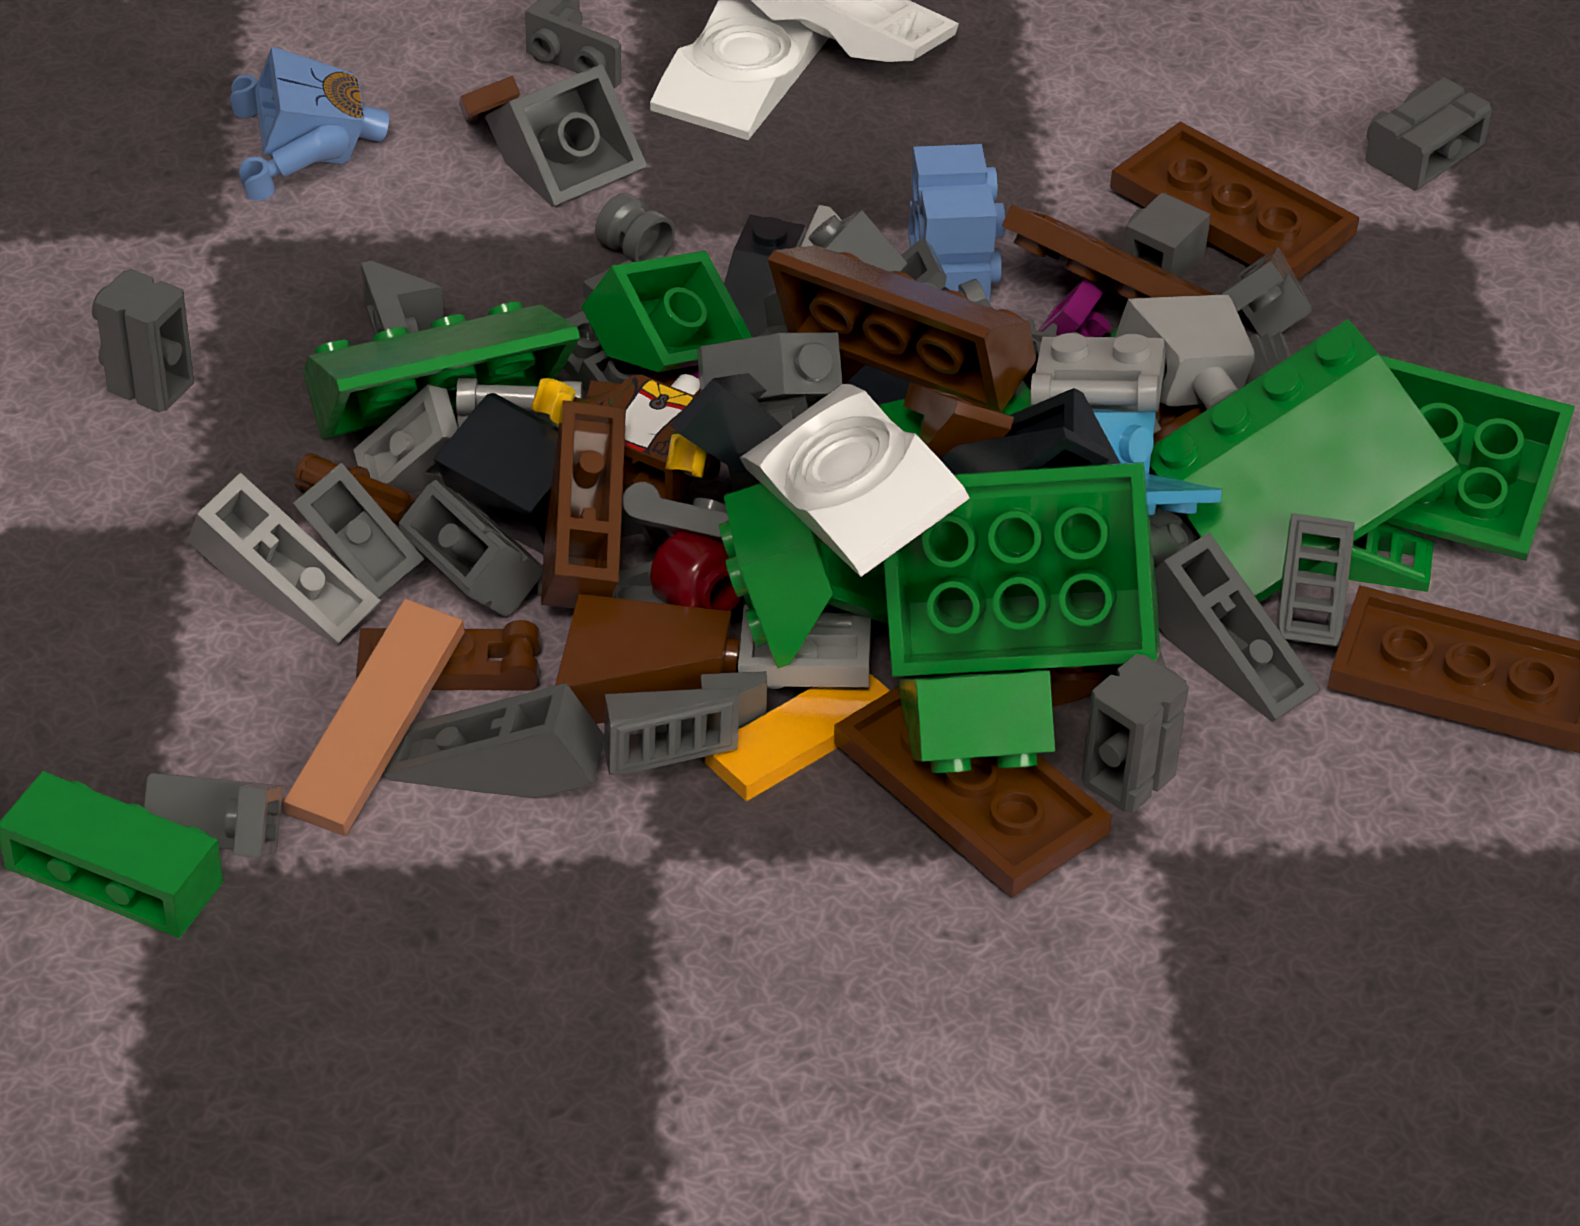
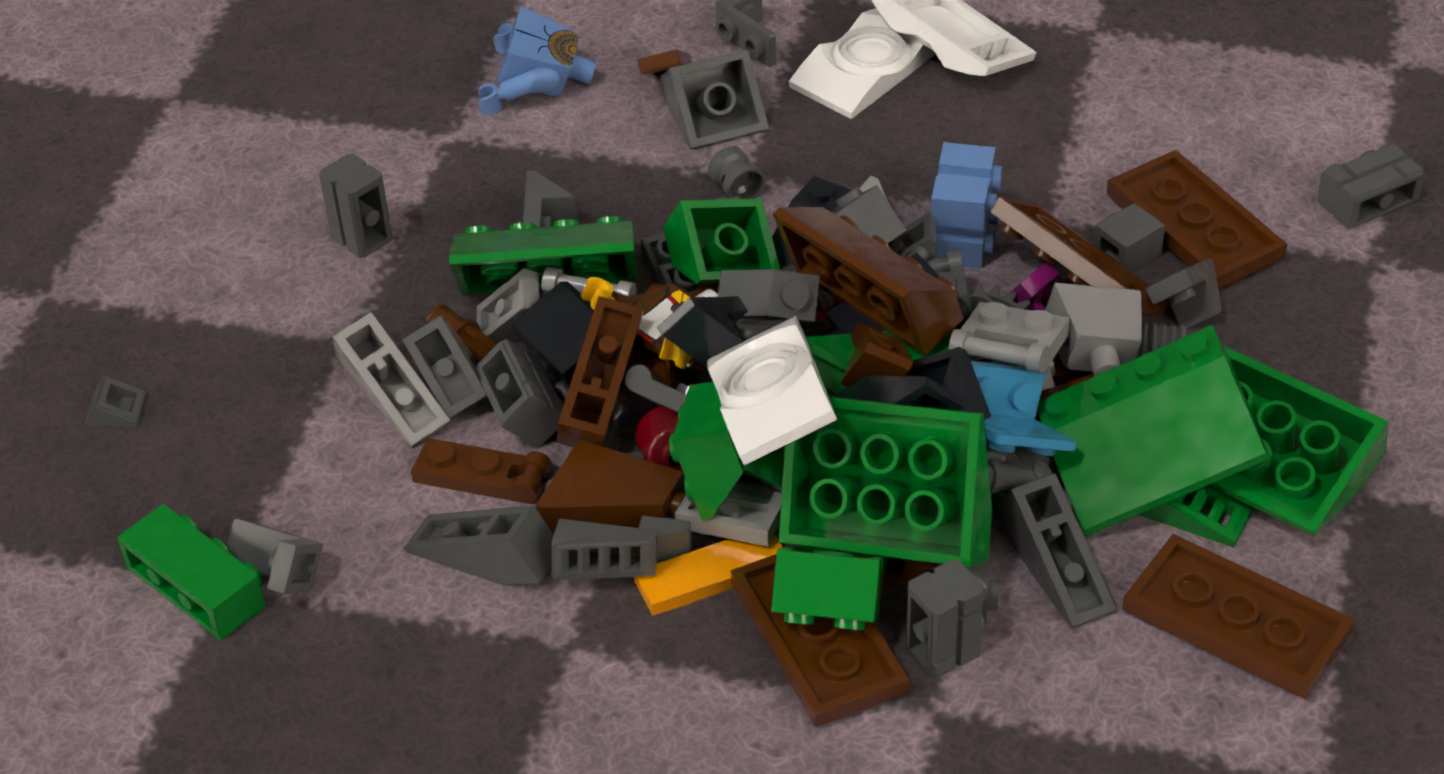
camera: 20 degrees right, 0 degrees up
nougat tile [283,599,465,836] -> none
dark grey slope [1275,513,1355,648] -> none

